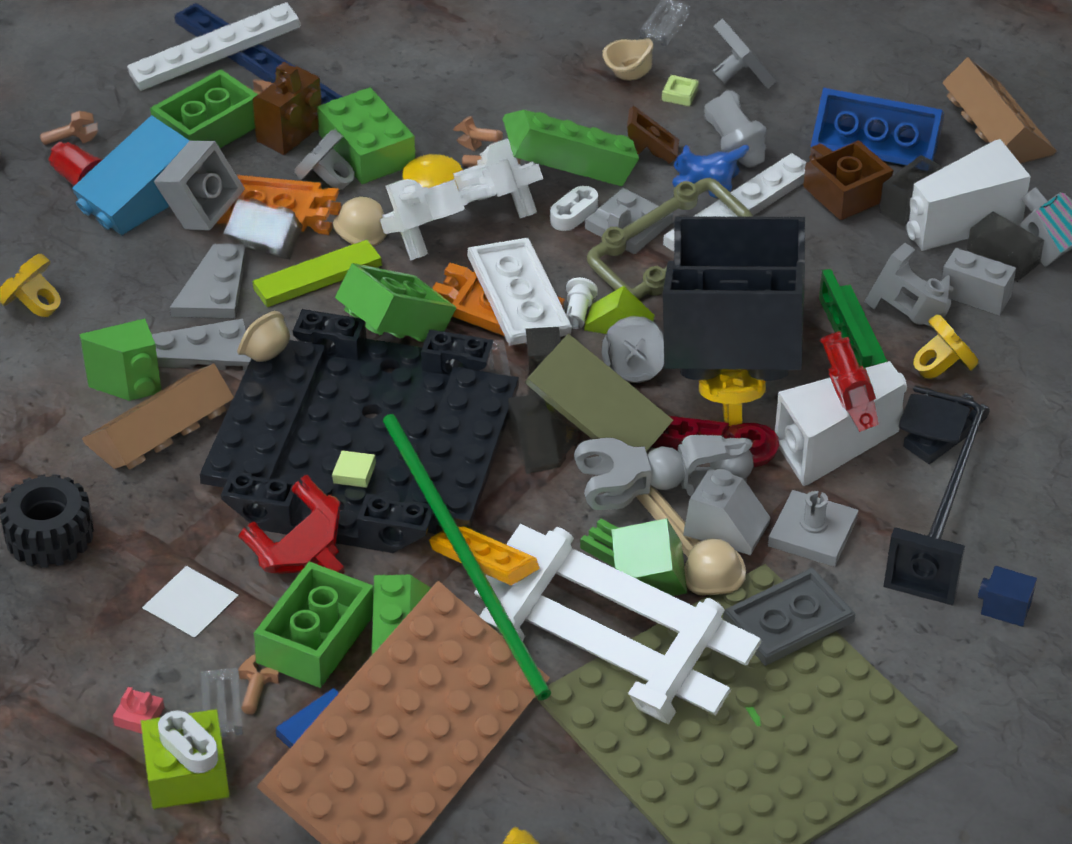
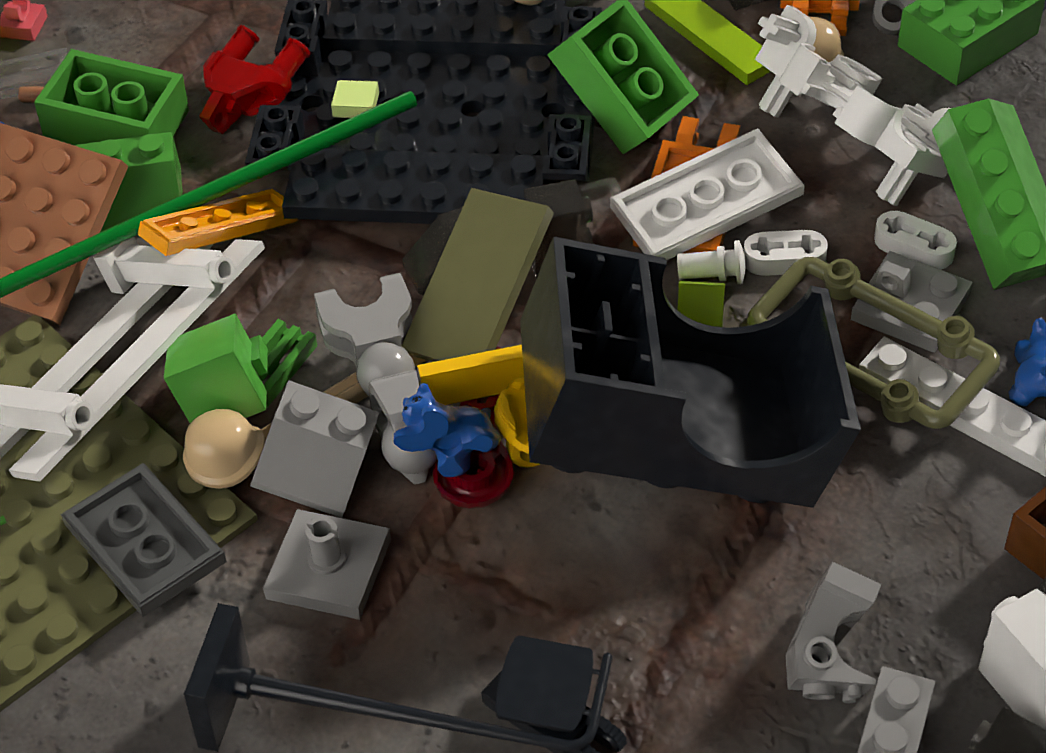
camera: 85 degrees right, 5 degrees up
white sticker [142,566,238,638] -> none
yellow dish [402,154,463,191] -> none
nougat bar [453,116,503,151] -> none
white slope [775,361,907,486] -> none
green fence [819,269,888,368] -> none
red connector [820,331,879,432] -> none
yellow tile [913,314,979,379] -> none
none -> blue animal [393,383,501,478]
none -> yellow tile [417,345,524,405]
none -> white beam [744,230,828,276]

